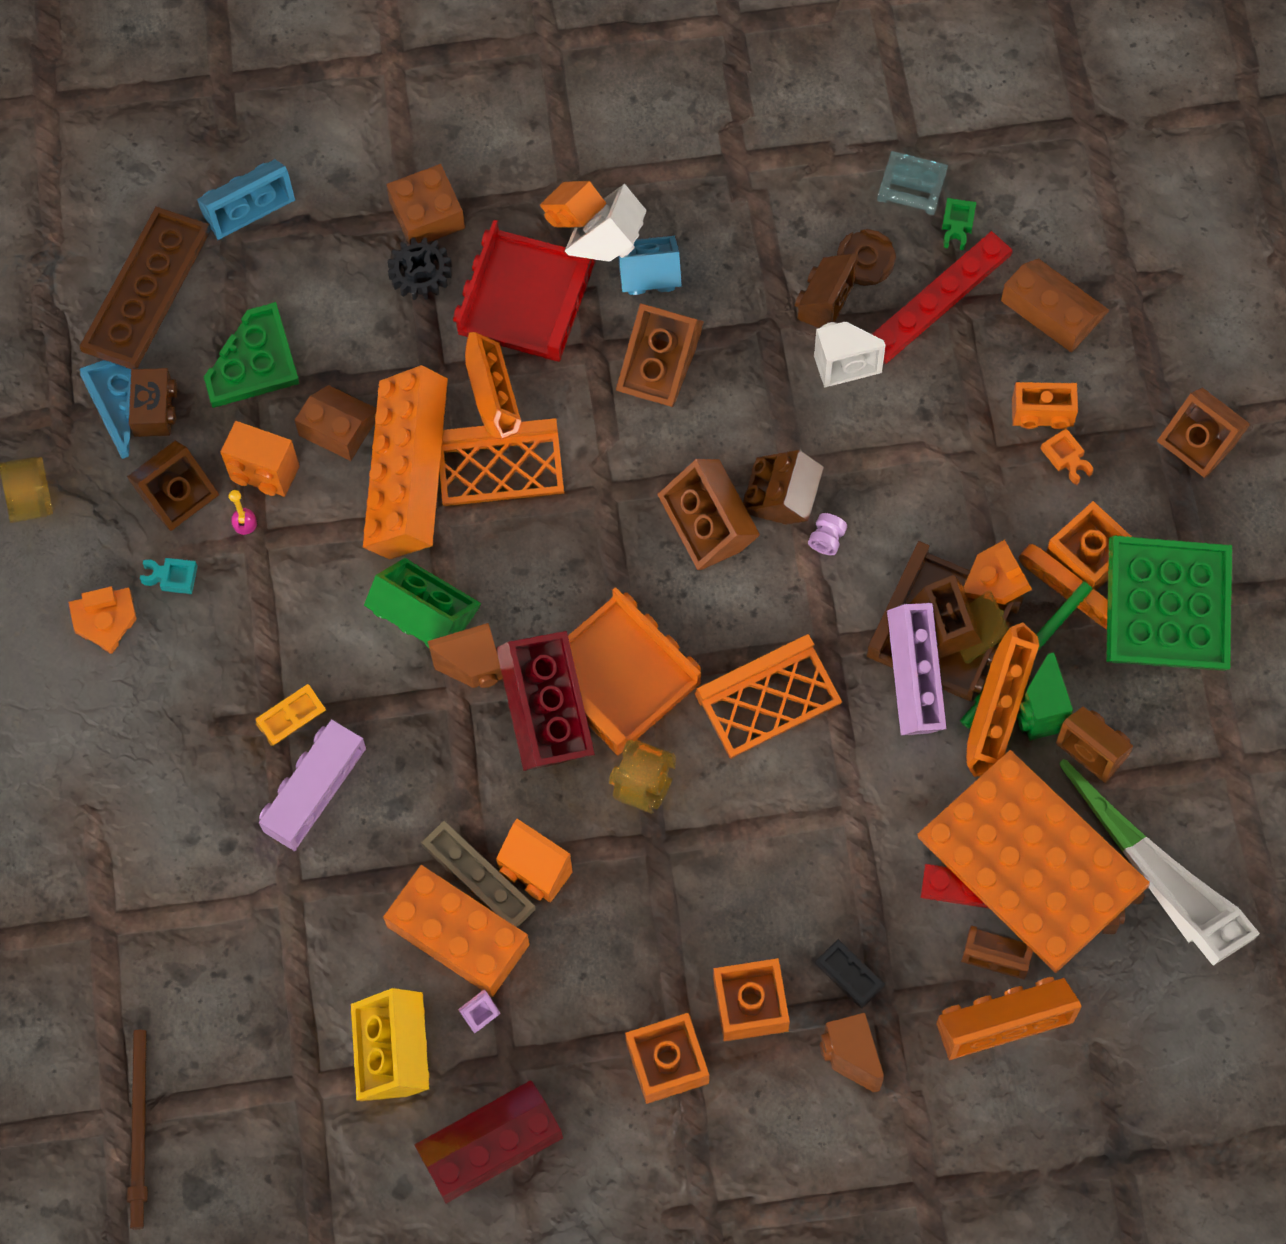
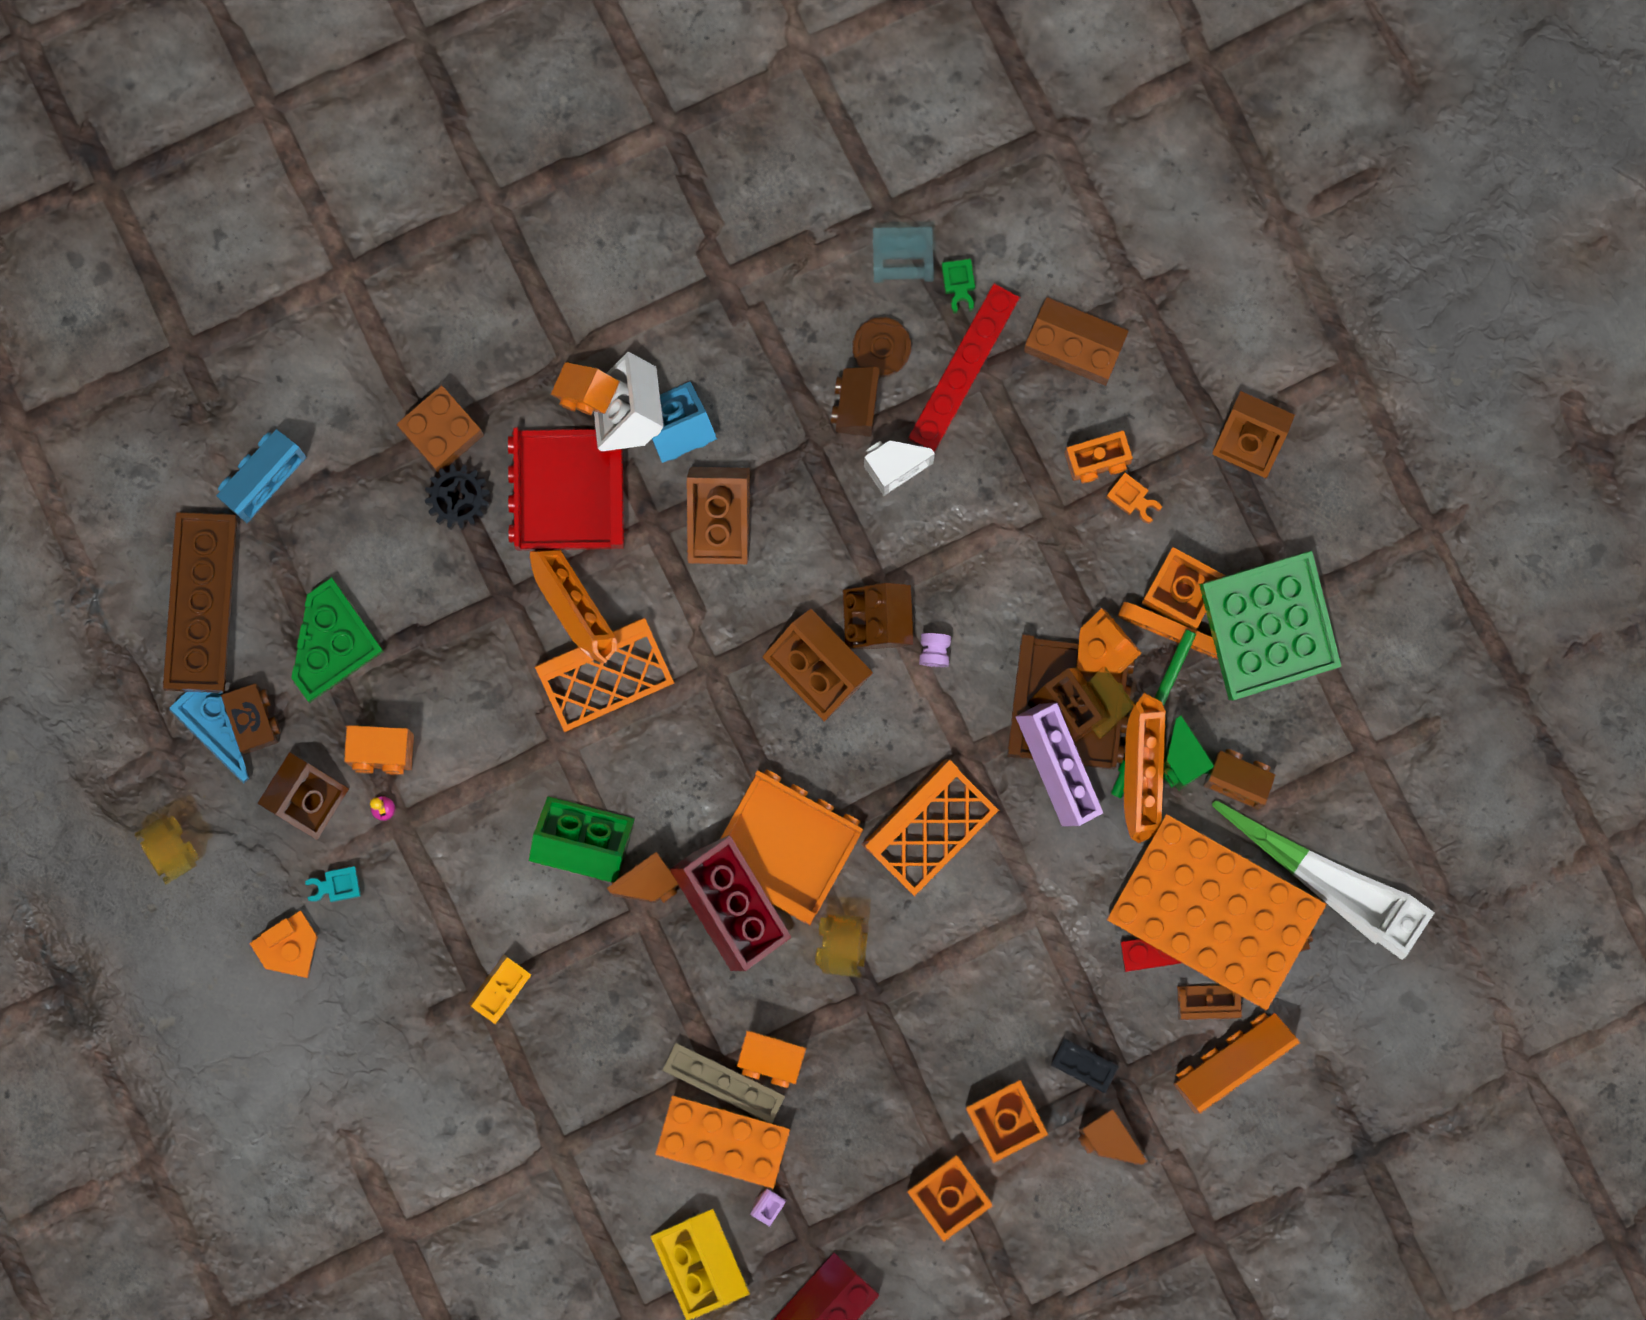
camera: 20 degrees left, 15 degrees up
lavender brick [259,719,366,851] -> none
dark orange slope [294,385,377,461] -> none
orange brick [363,365,448,560] -> none

